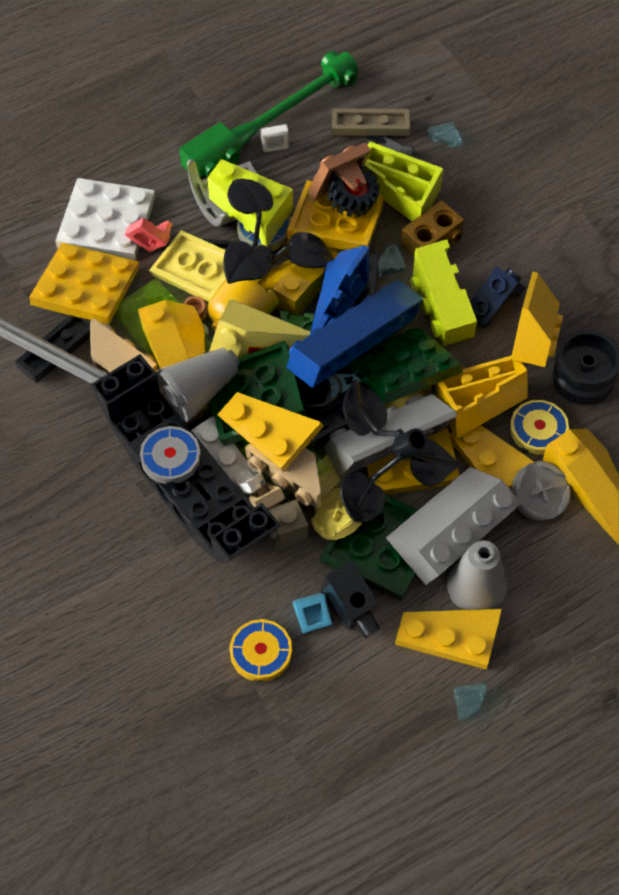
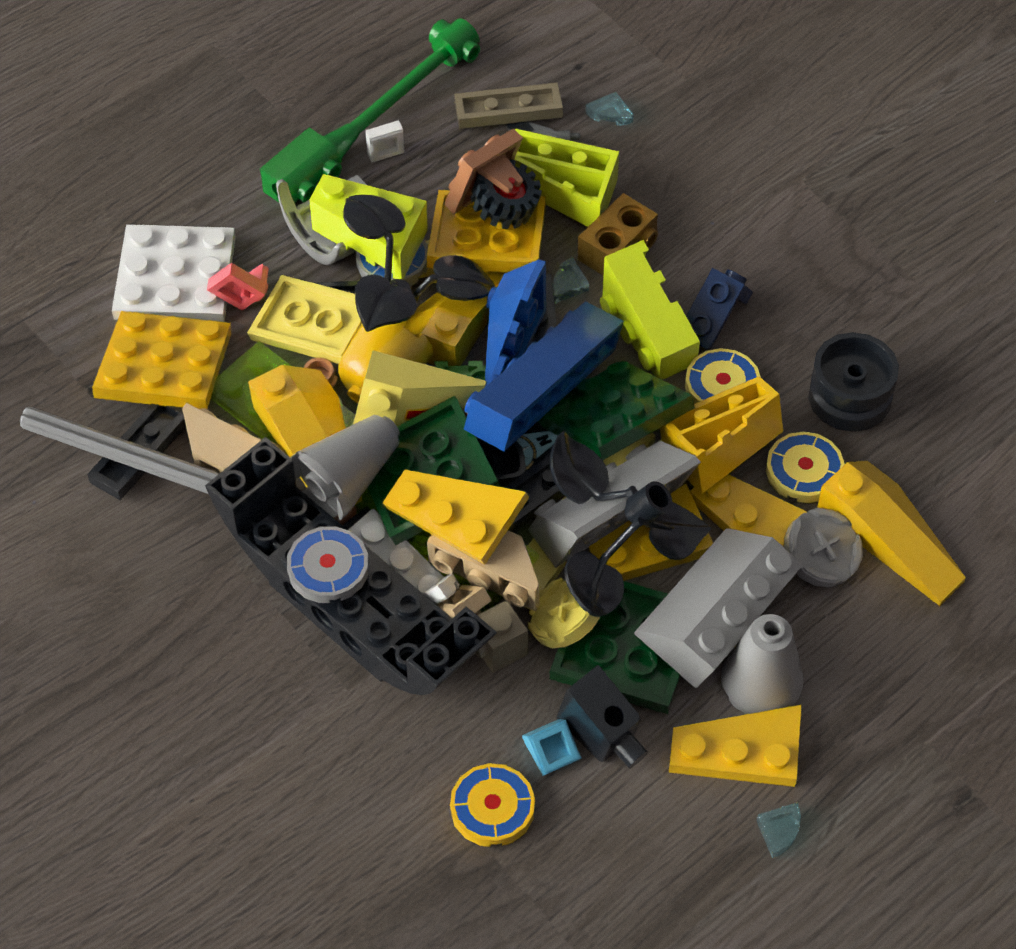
camera: 10 degrees left, 5 degrees down
yellow slope [511,271,563,367] -> none
none -> tile [685,348,761,404]

